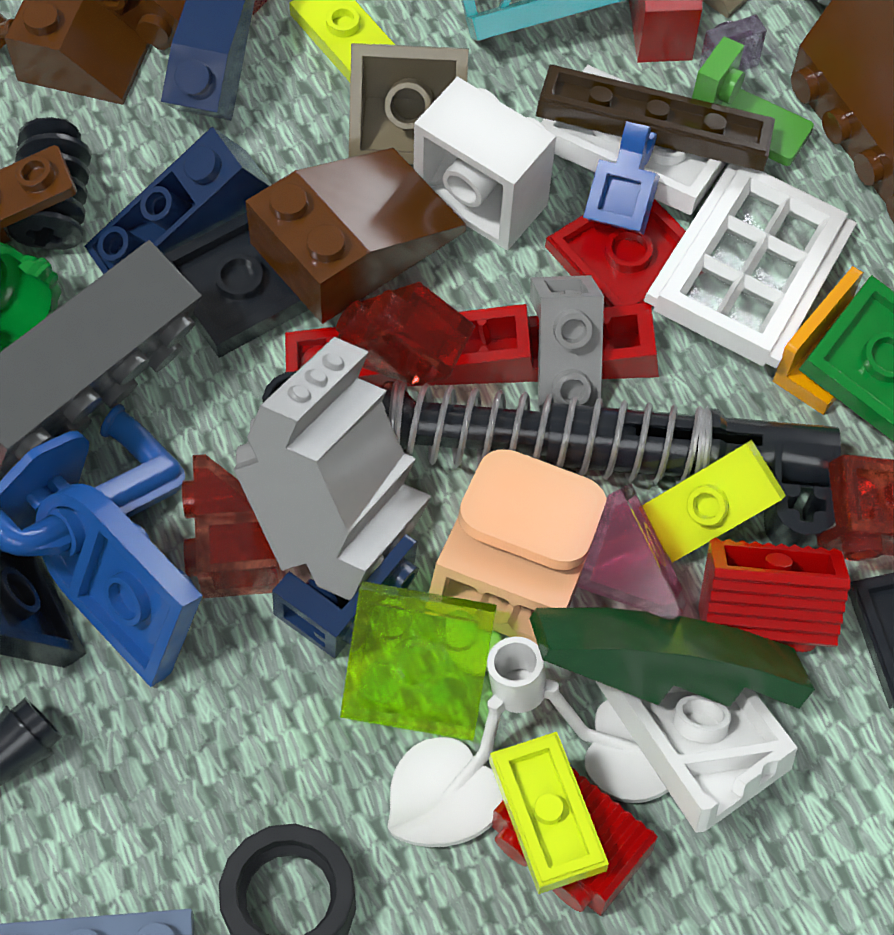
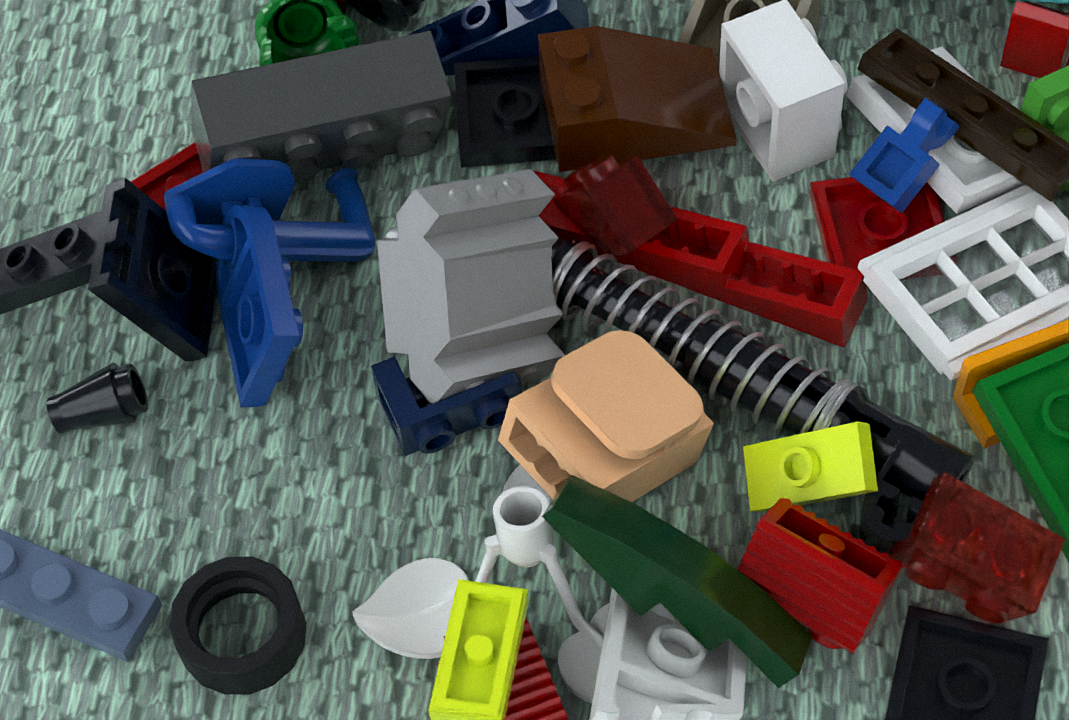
camera: 35 degrees right, 5 degrees down
clear red slope [182,454,280,598] -> none
clear neon green plate [340,581,497,741] -> none
light grey bracket [530,275,604,412] -> none
clear pink slope [577,483,689,620] -> none

